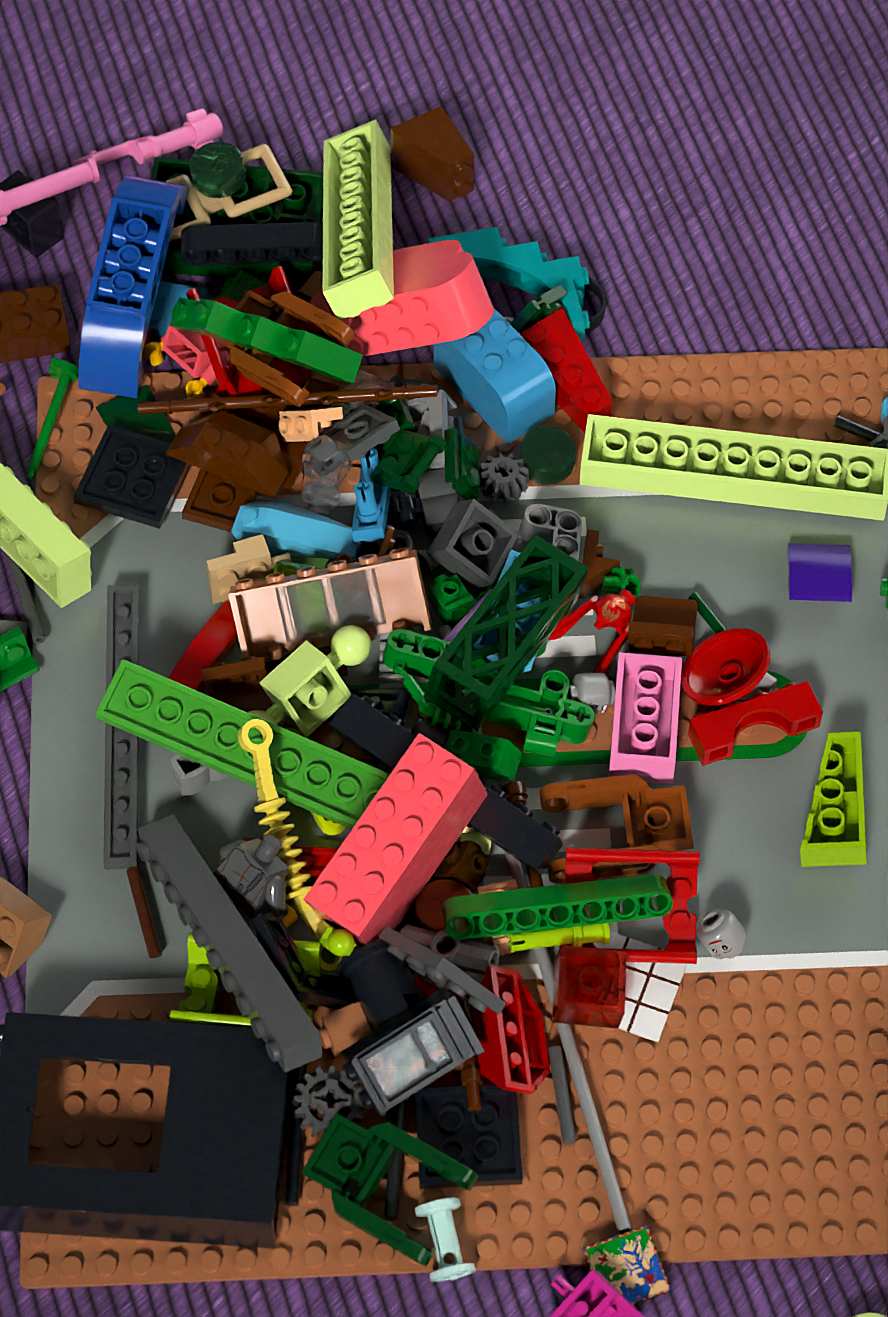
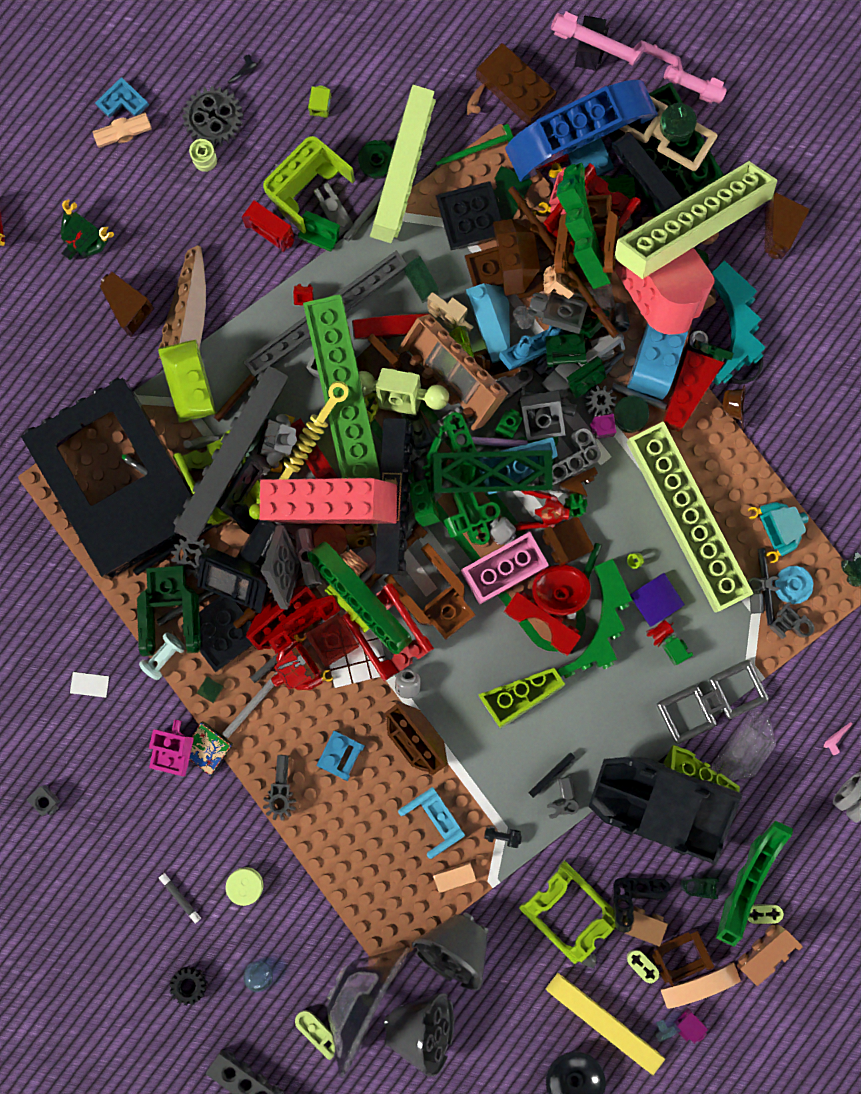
camera: 55 degrees right, 25 degrees up
none -> dark grey piece [122,454,148,475]
none -> lime windscreen [158,339,217,423]
none -> light grey bar [184,436,220,450]
none -> clear green plate [197,676,224,703]
none -> dark grey gear [263,755,296,821]
none -> red slope [267,595,341,654]
none -> red torso [271,634,333,690]
none -> red tile [293,284,314,306]
none -> dark azure plate [316,730,365,781]
none -> reddish brown wedge [385,702,448,775]
none -> clear green brick [404,256,439,303]
none -> green arch [556,558,633,679]
none -> magenta brick [590,414,617,440]
none -> flat silver bar [611,383,667,410]
none -> lime hinge [627,552,644,569]
none -> red piece [646,620,674,647]
none -> reddish brown piece [723,385,746,430]
none -> teal torso [747,502,809,563]

